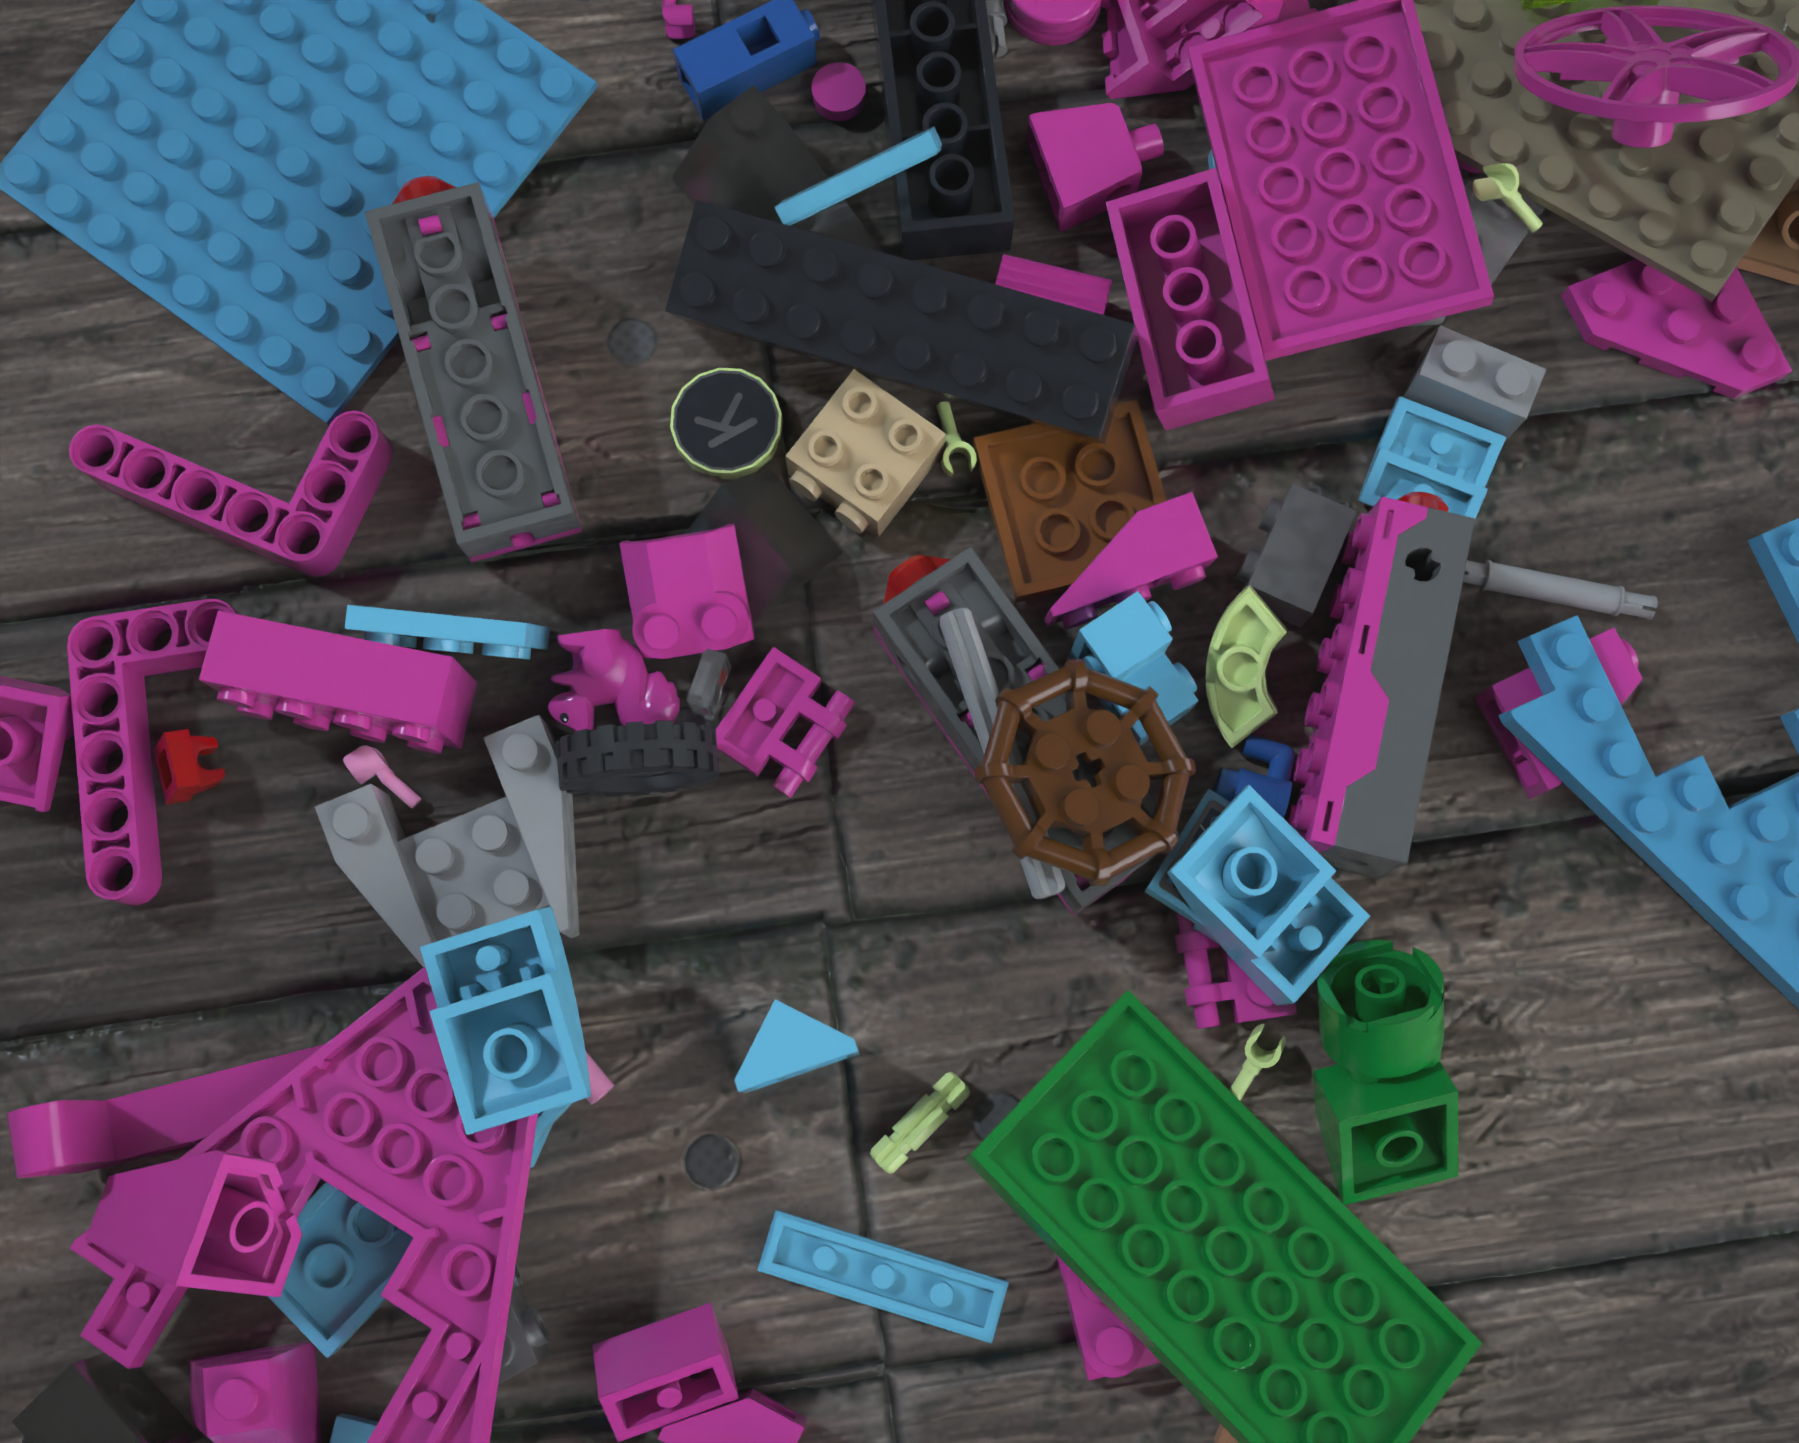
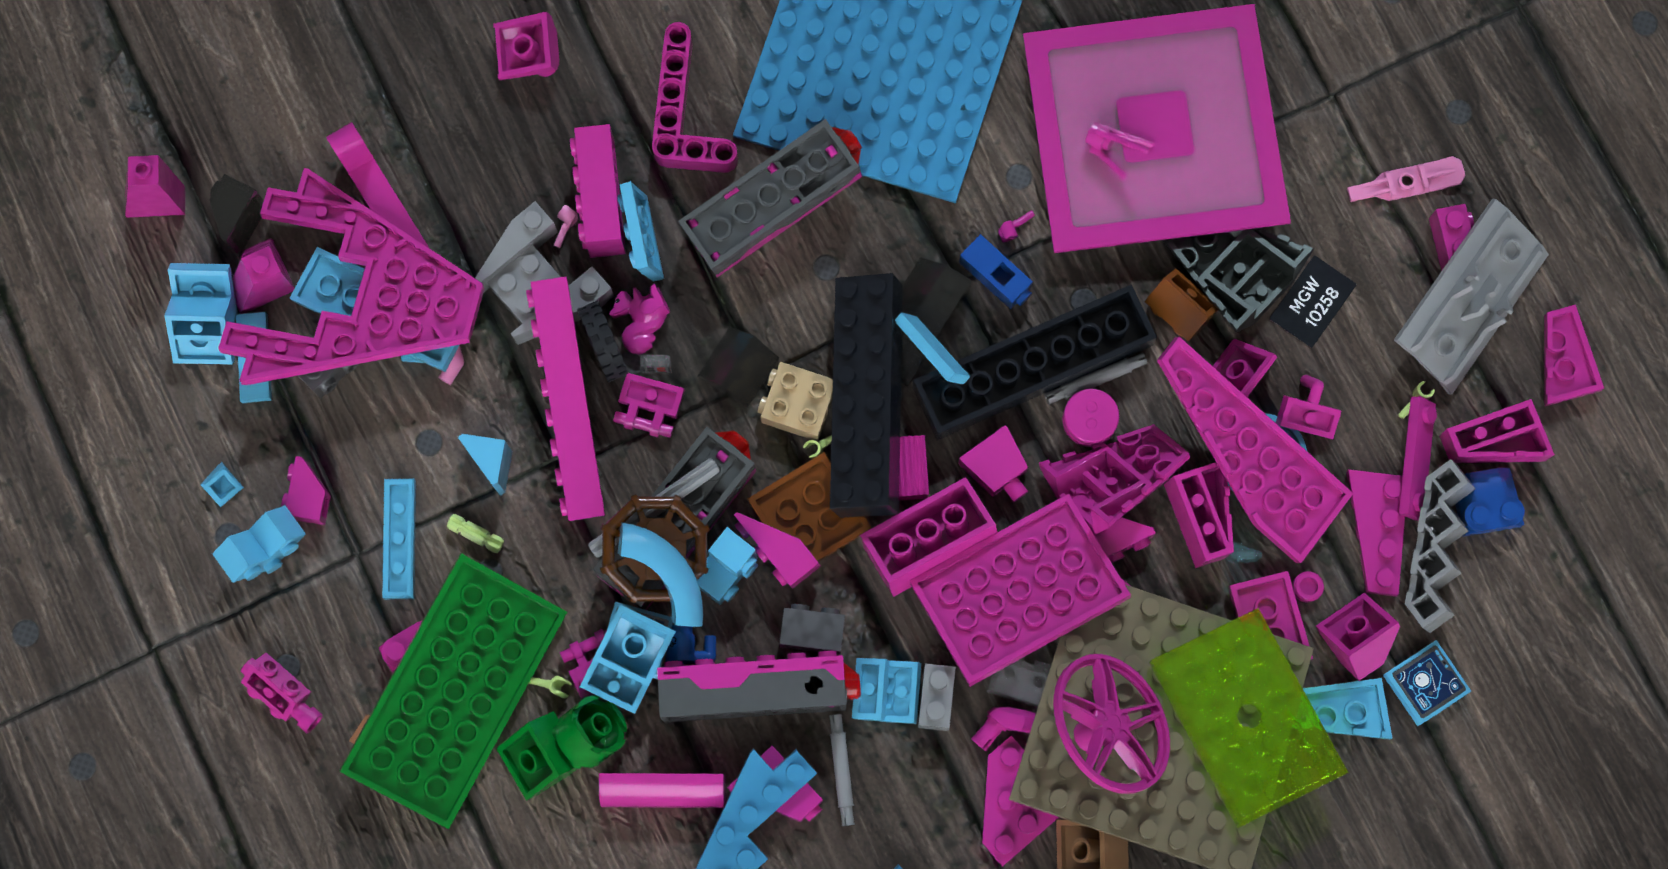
camera: 75 degrees right, 0 degrees up
dark pink beam [67,599,242,906] -> none
dark pink slope [86,1150,302,1297] -> none
red tile [153,729,225,805] -> none
medium azure slope [420,906,591,1135] -> none
dark pink brick [592,1302,739,1442] -> none
dark pink slope [619,523,755,659] -> none
black tile [670,368,783,480] -> none
dark pink tile [812,62,866,121] -> none
yellowish green tile [1206,584,1287,748] -> none
yellowish green hand [1472,163,1543,233] -> none
none -> dark pink brick [526,276,605,521]
none -> dark pink brick [599,773,726,808]
none -> medium azure brick [618,522,703,627]
none -> dark pink arm [971,707,1036,751]

